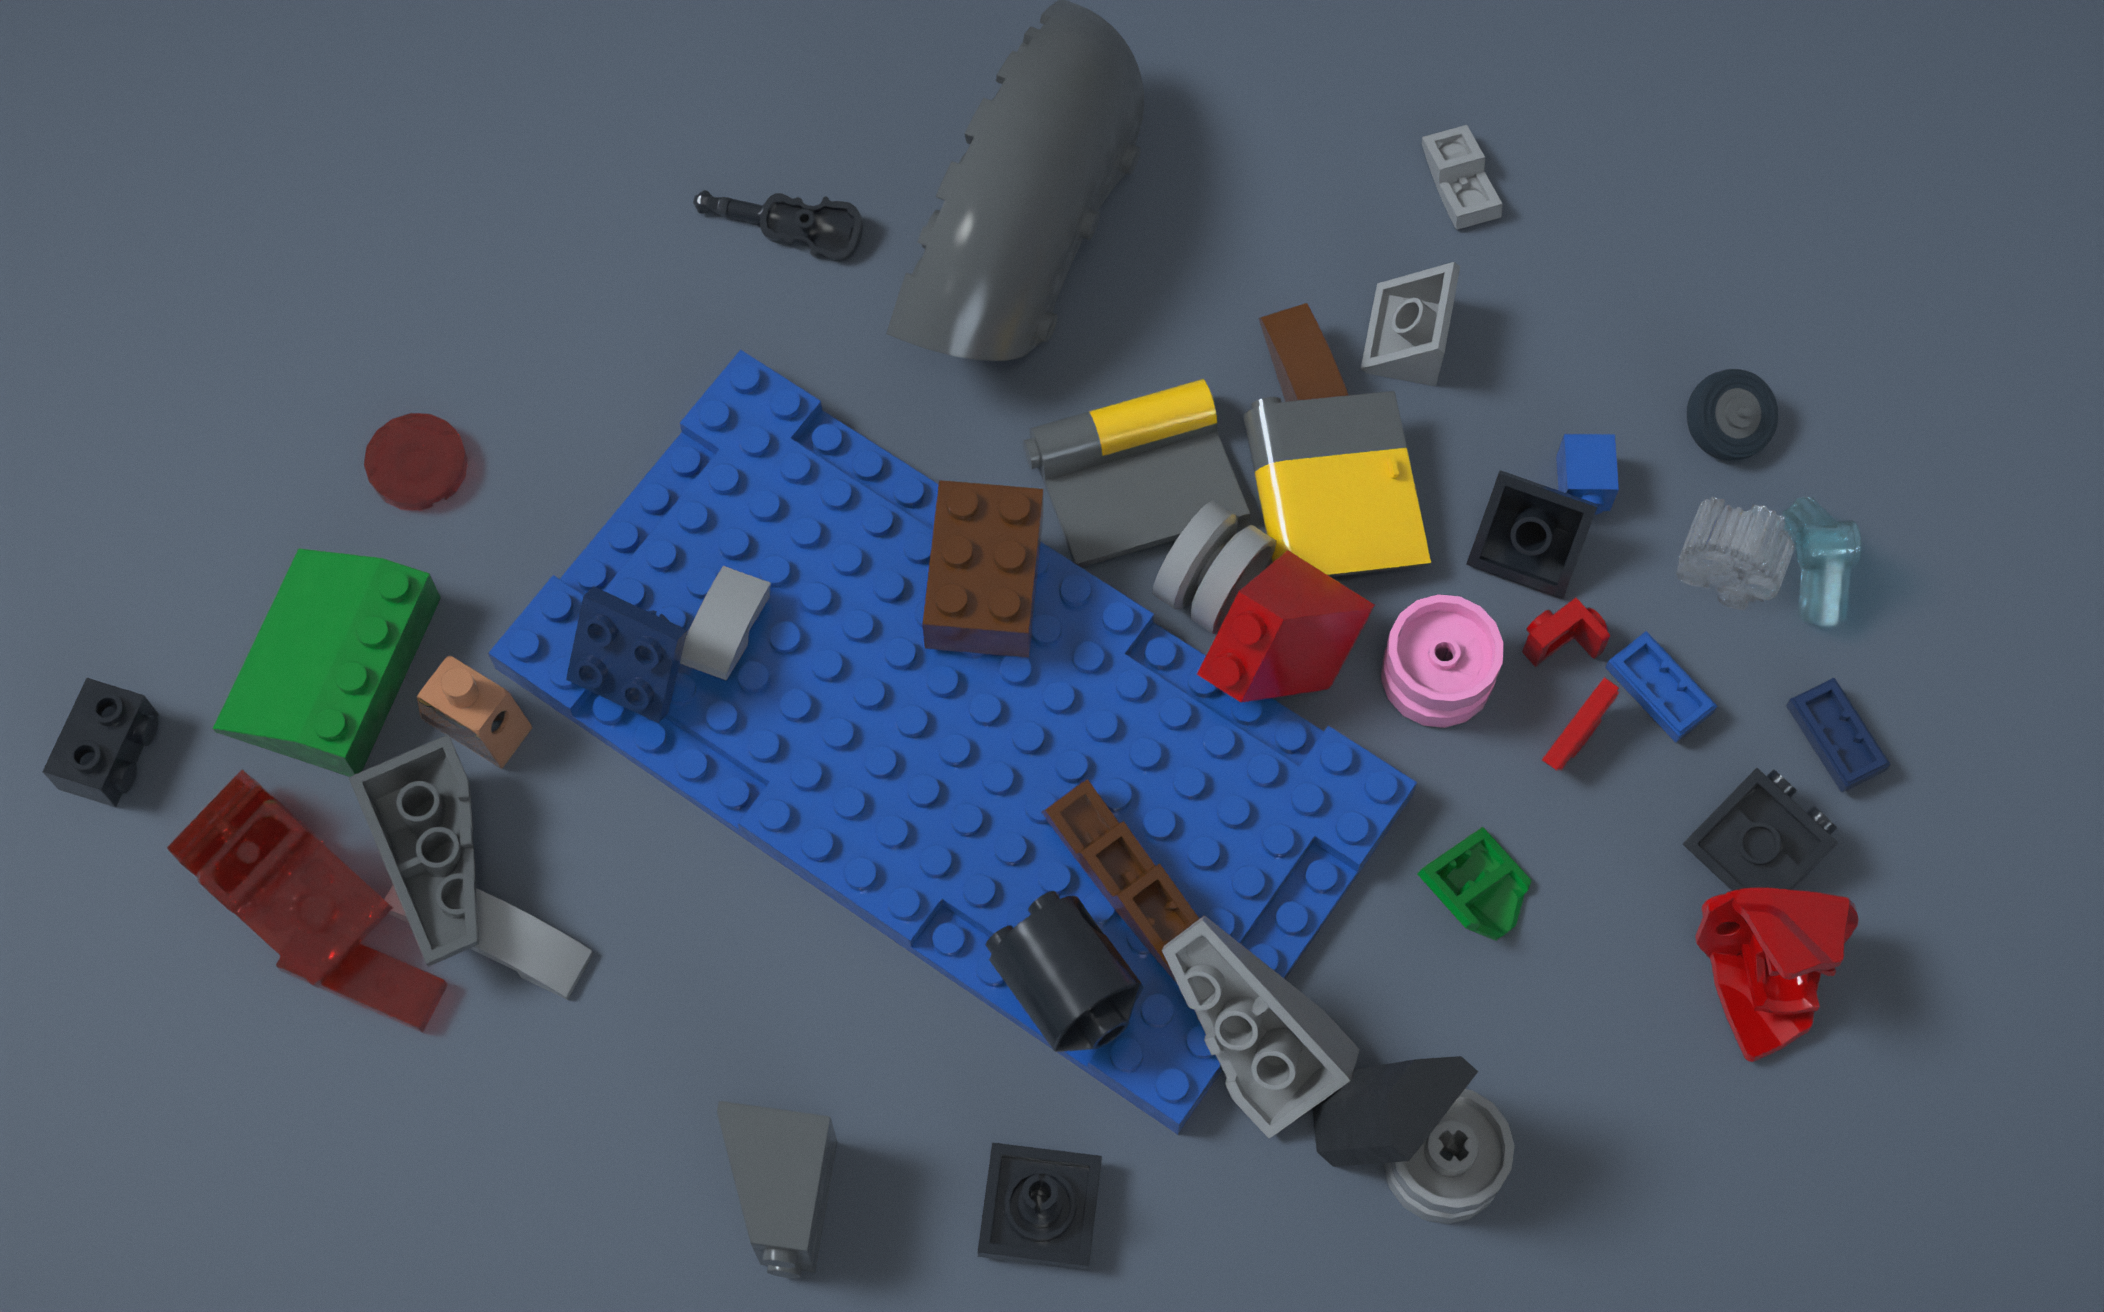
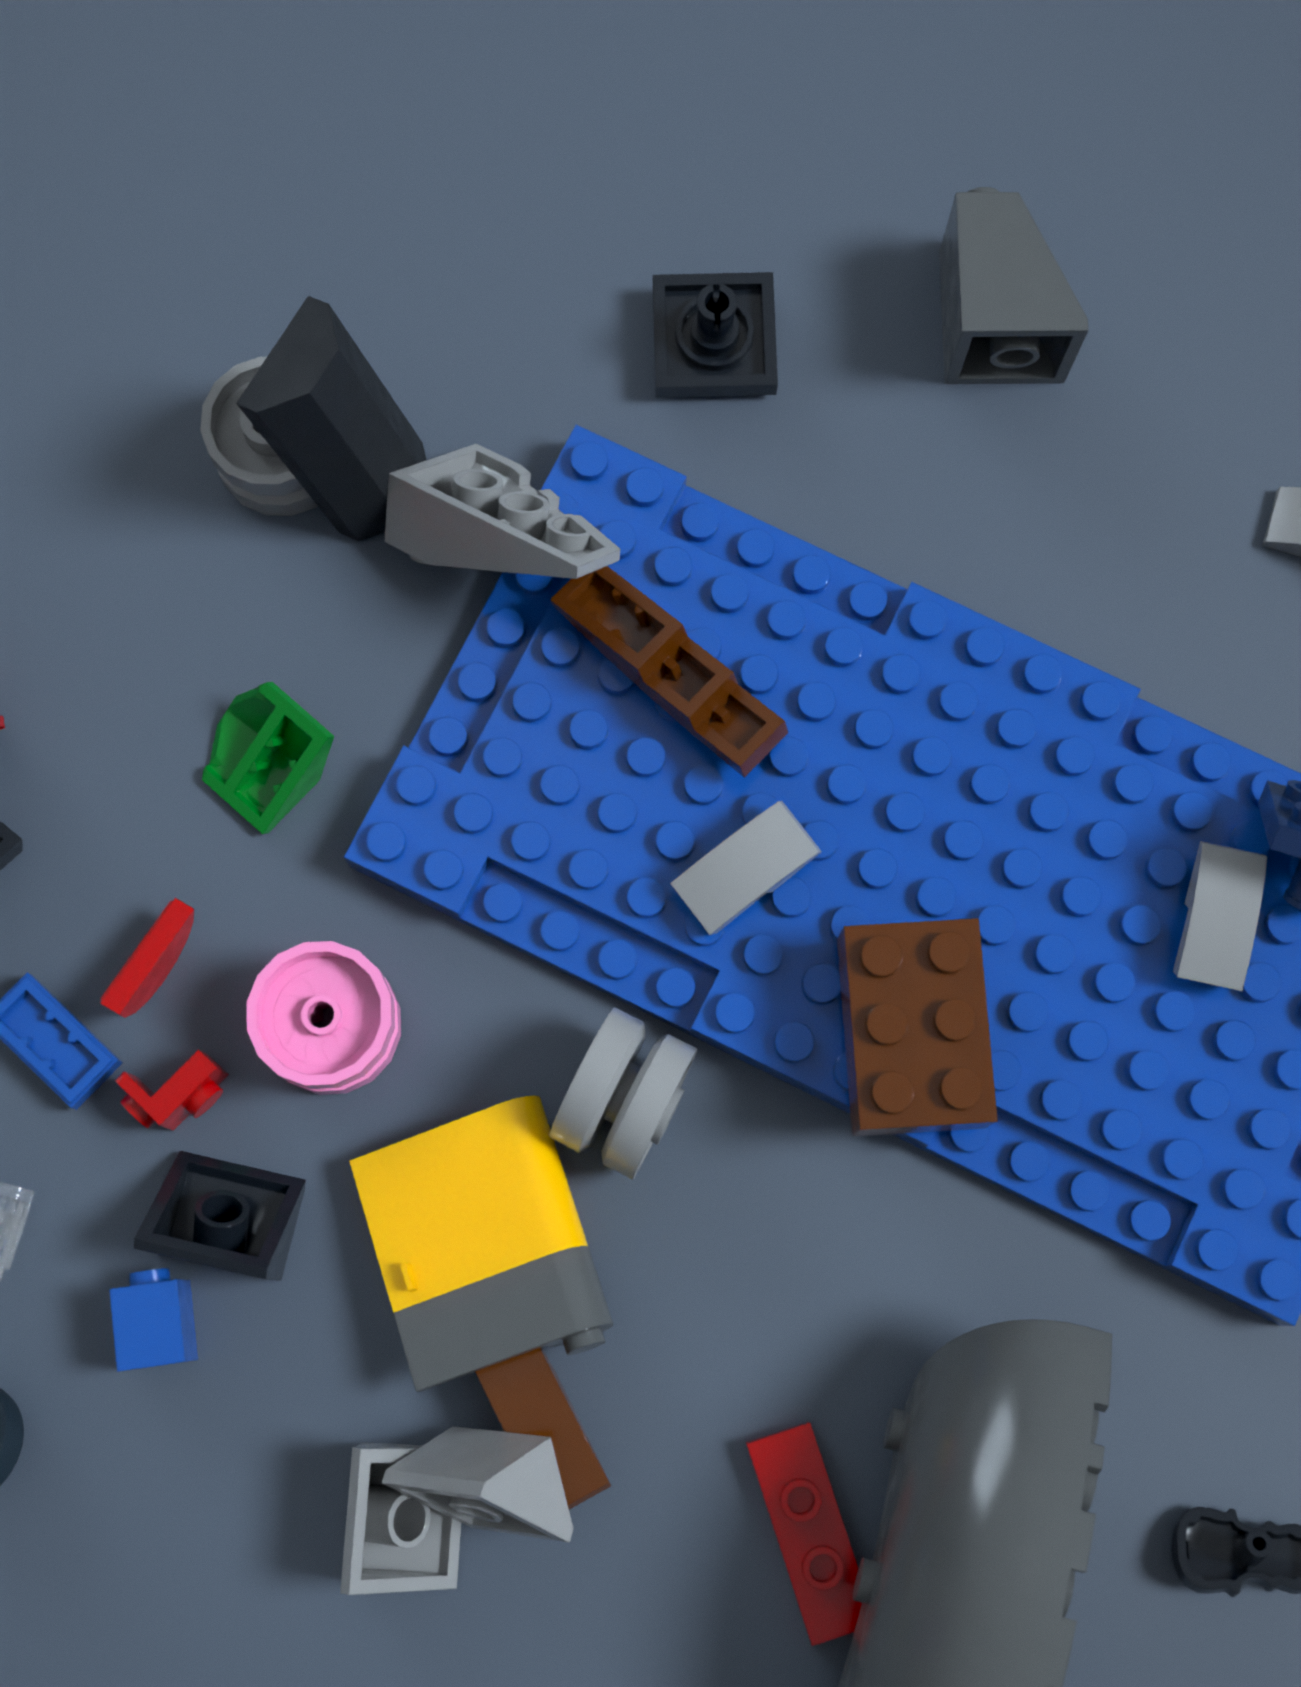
camera: 170 degrees right, 10 degrees up
black cylinder [985,891,1144,1052] -> none
dark grey door [1023,379,1250,568] -> none
red slope [1197,550,1375,703] -> none
none -> light grey slope [382,1426,574,1543]
none -> light grey slope [670,801,822,935]
none -> red plate [746,1421,862,1646]

